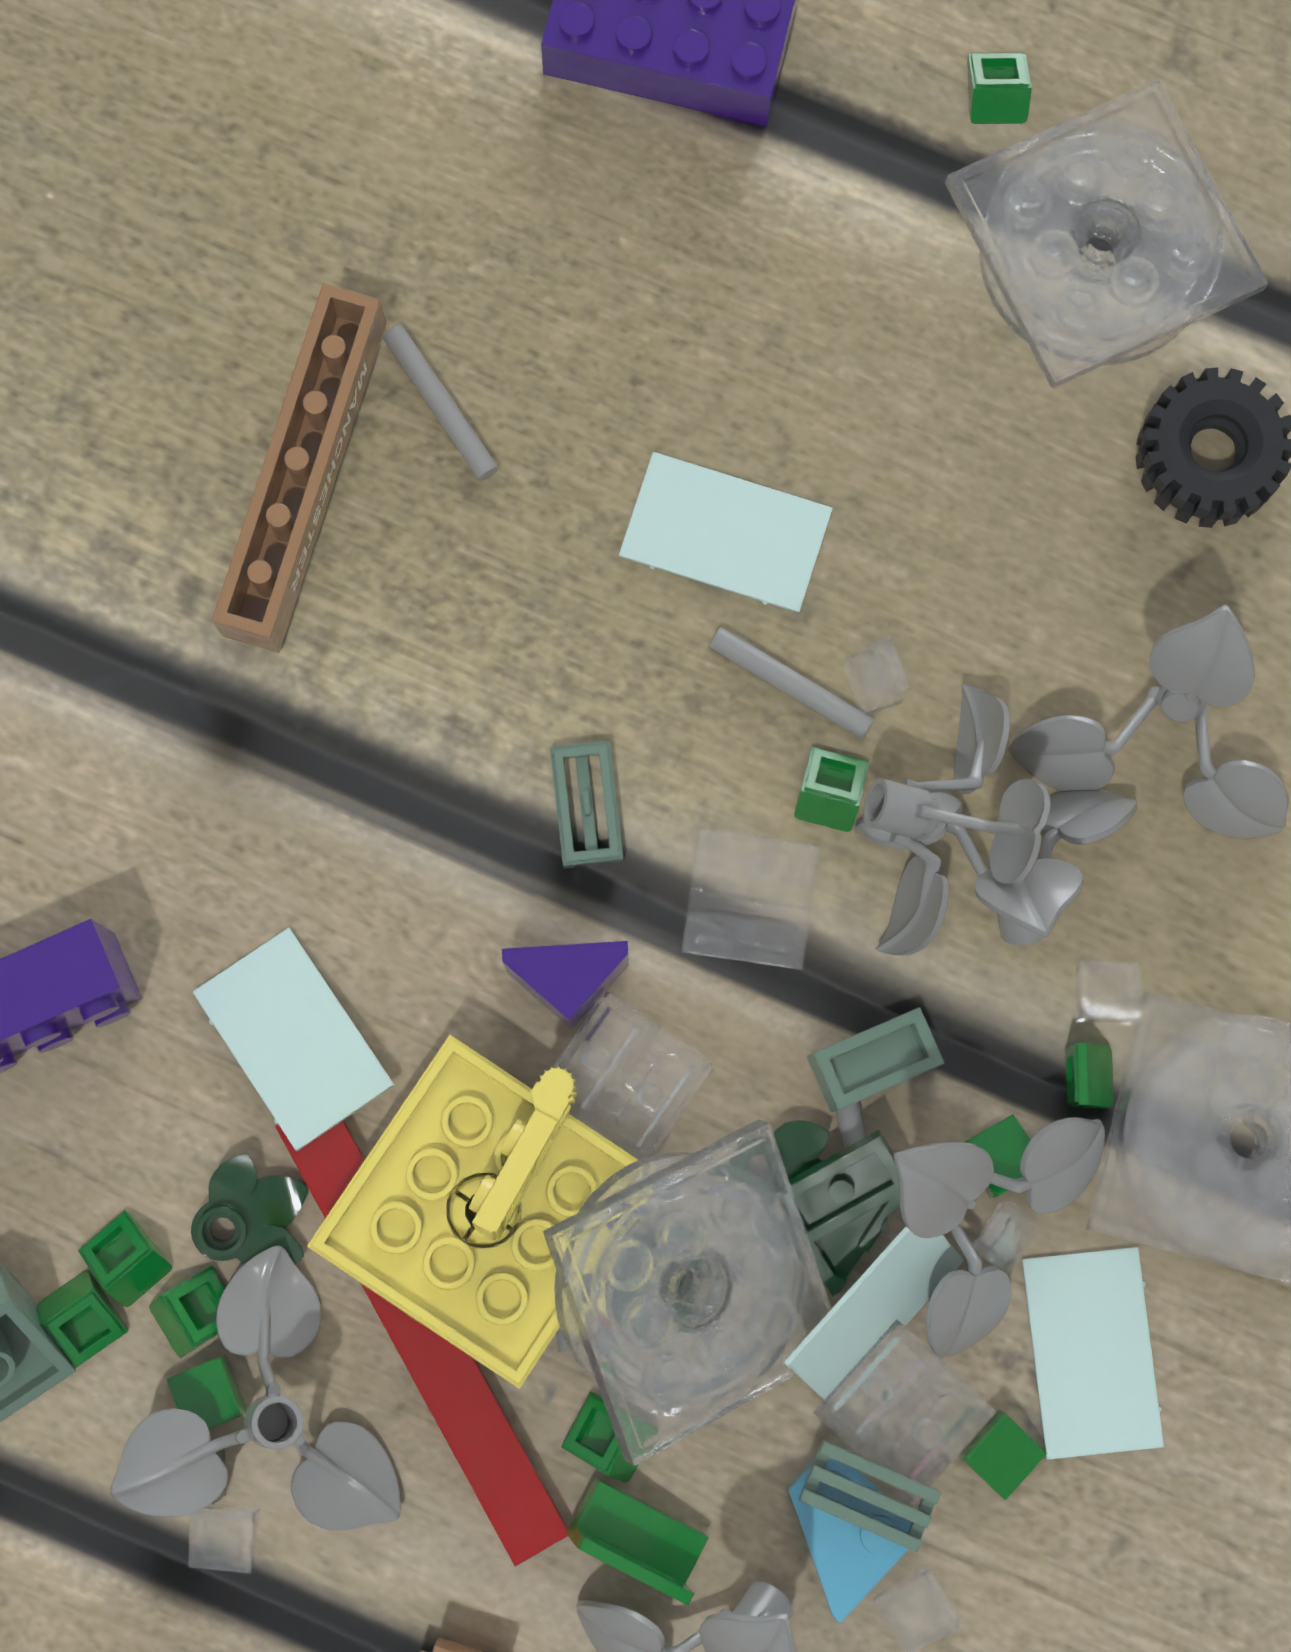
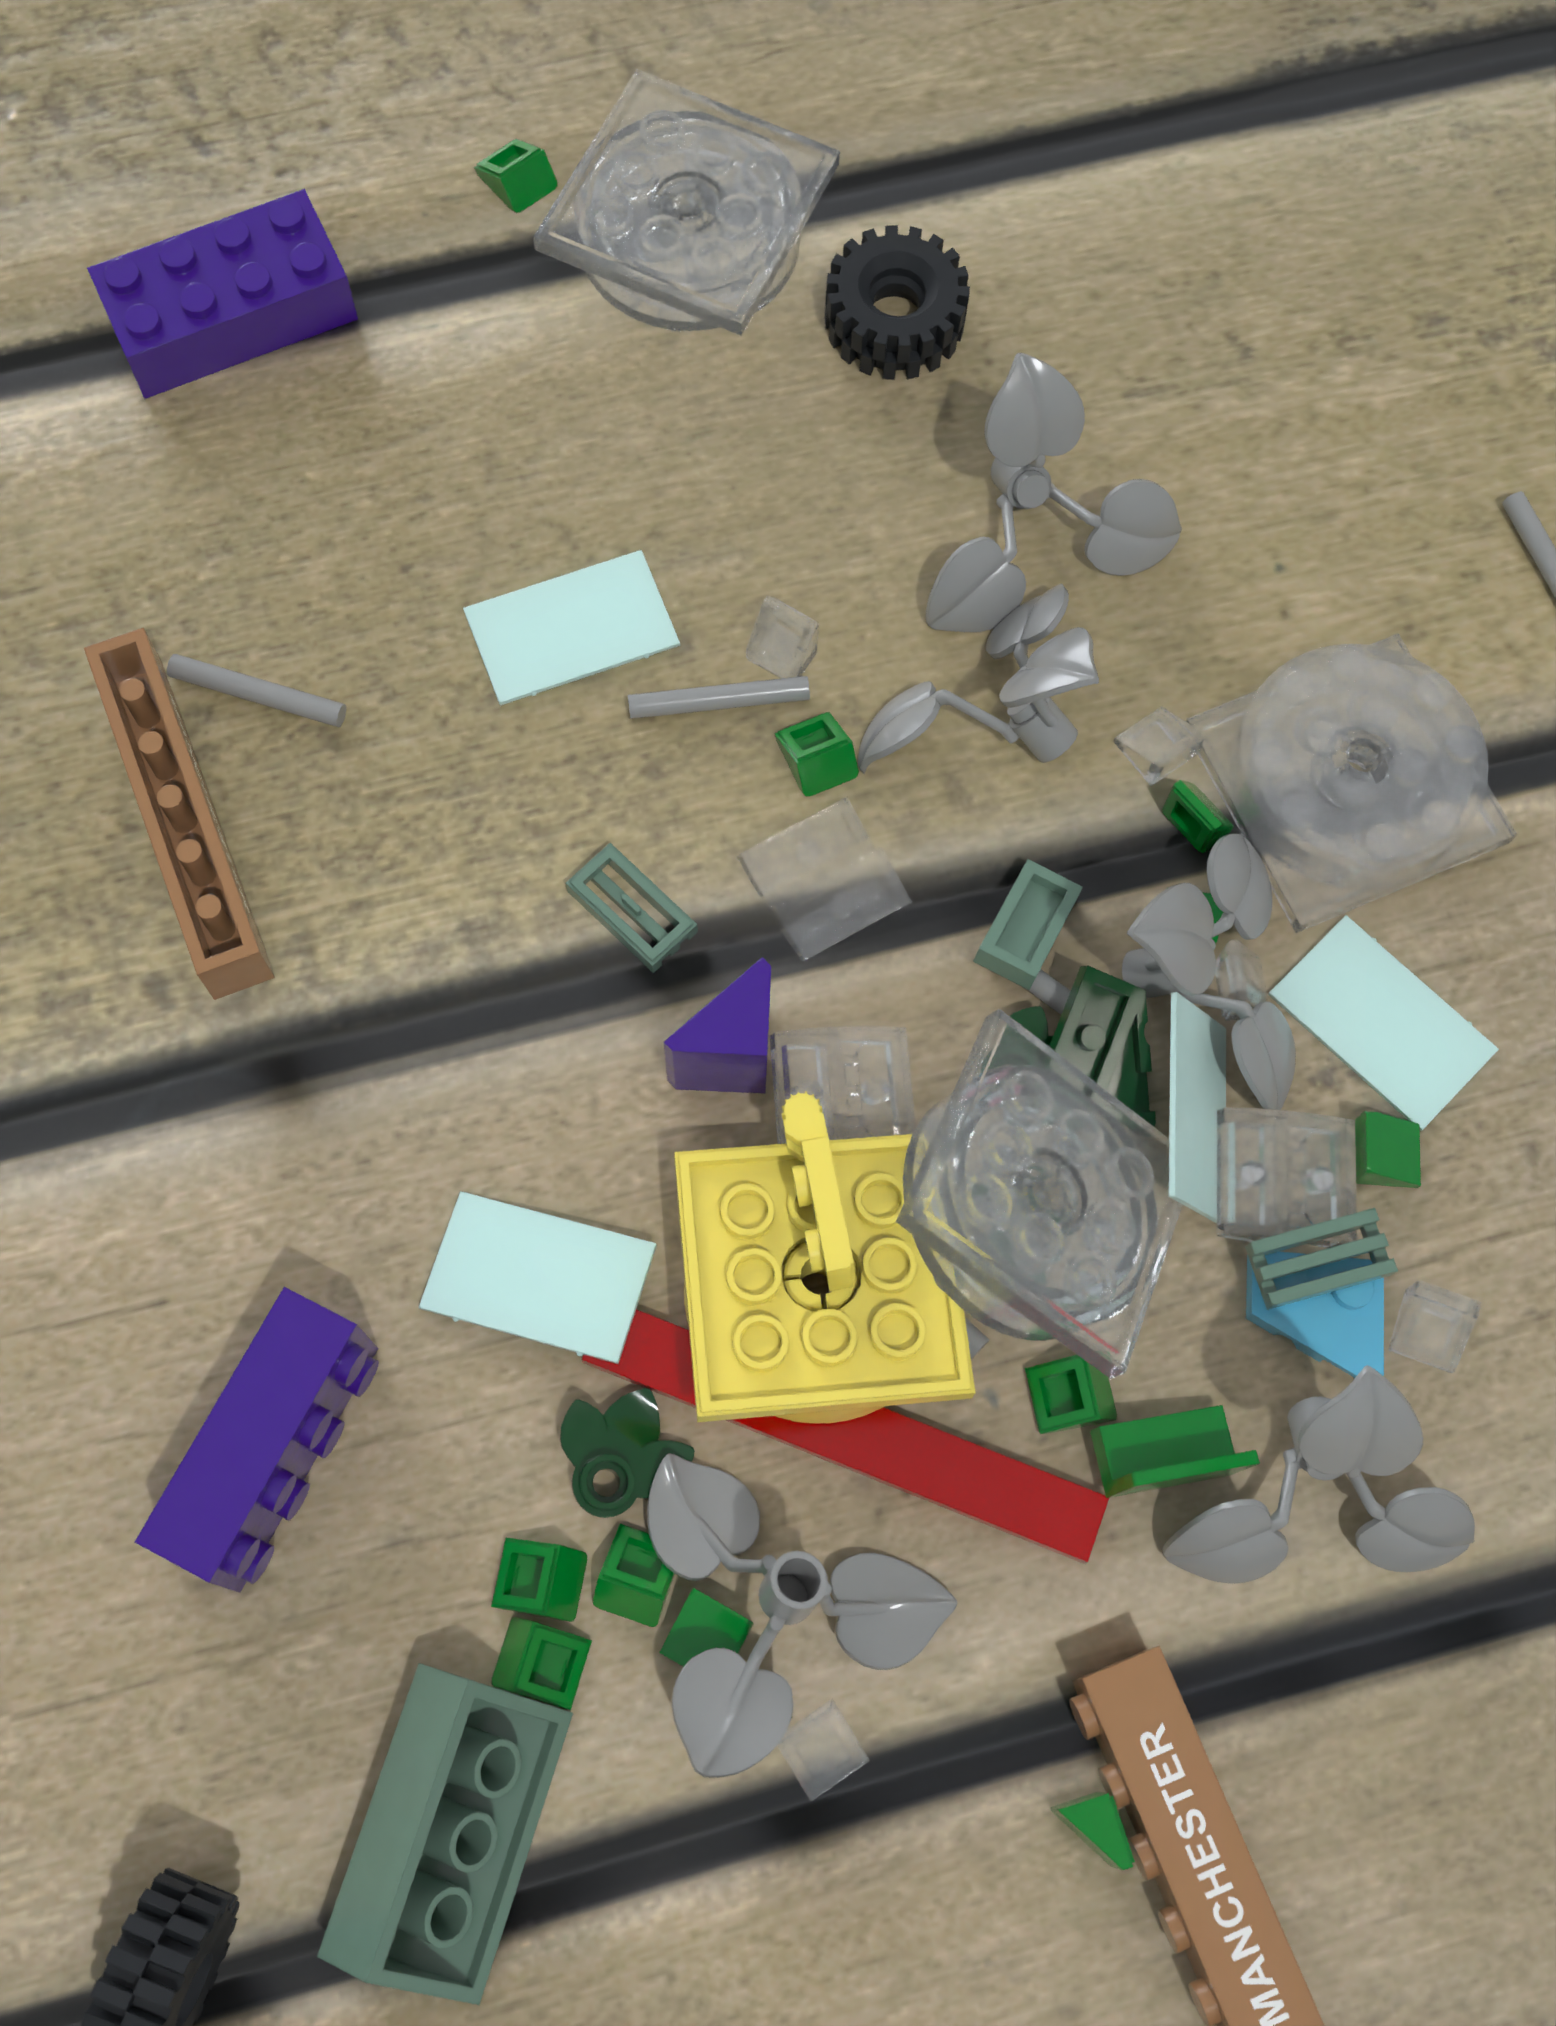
camera: 40 degrees left, 10 degrees down
light grey plant [863,684,1051,956] -> none

